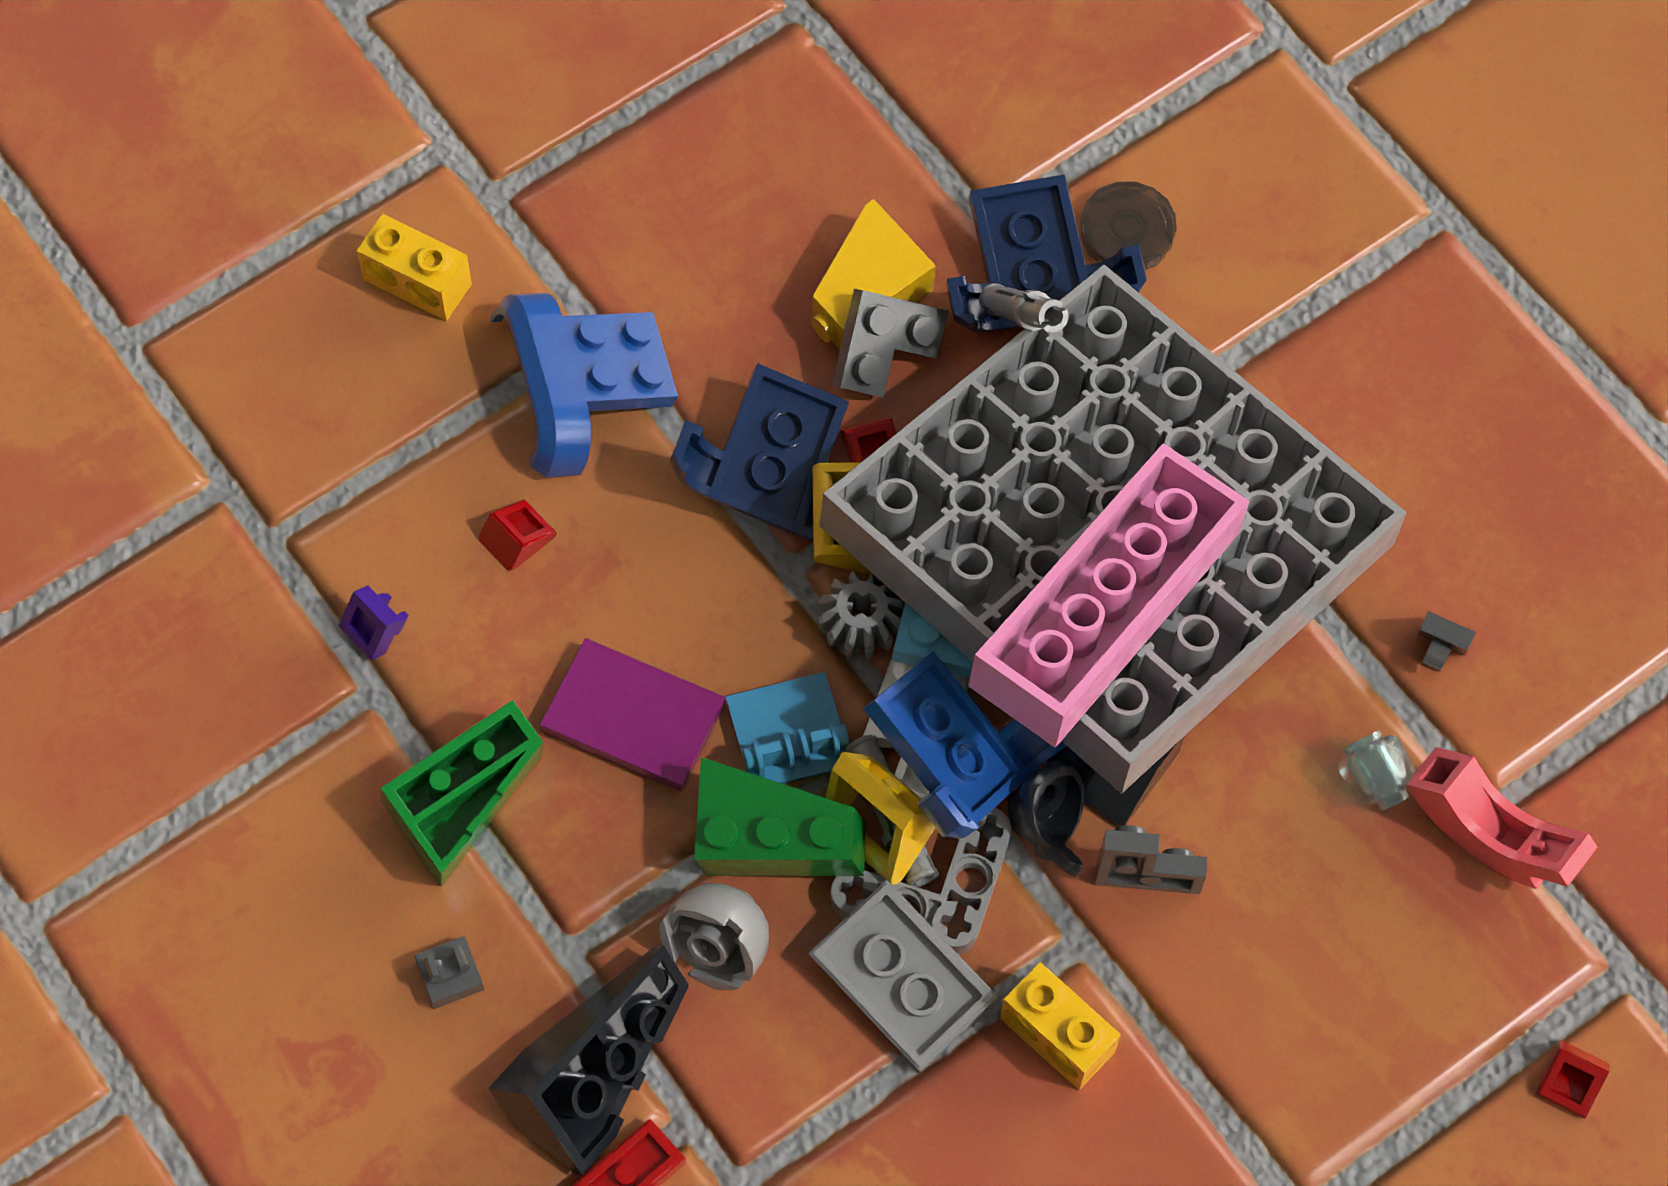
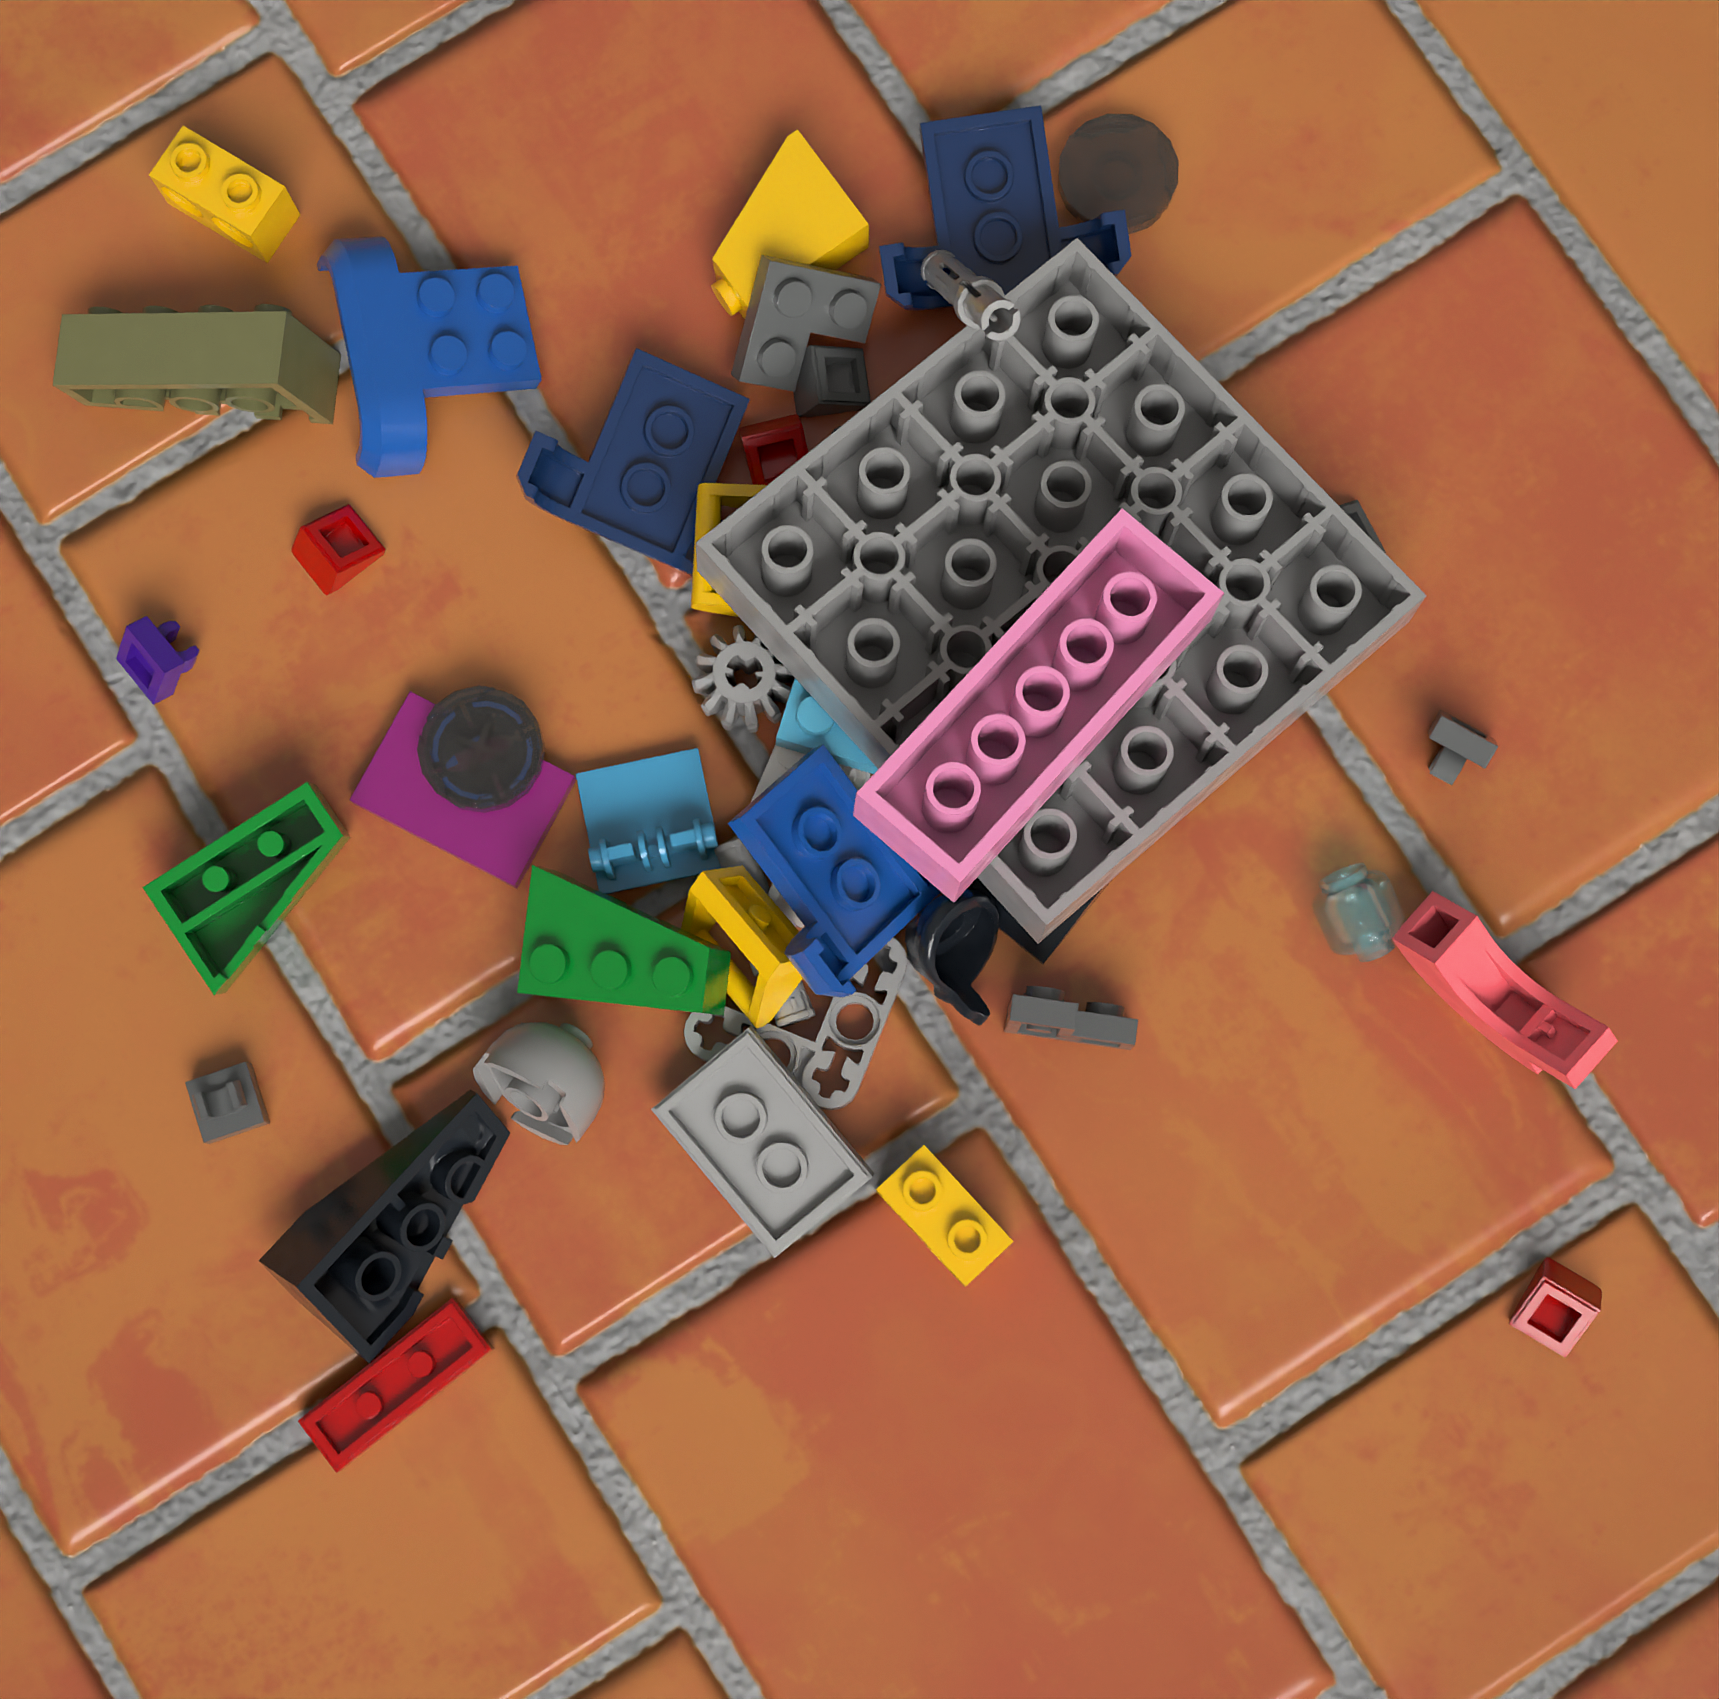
camera: 10 degrees right, 15 degrees up
none -> olive wedge [53,304,341,424]
none -> clear smoke tile [417,685,546,813]
none -> dark grey slope [793,345,871,417]

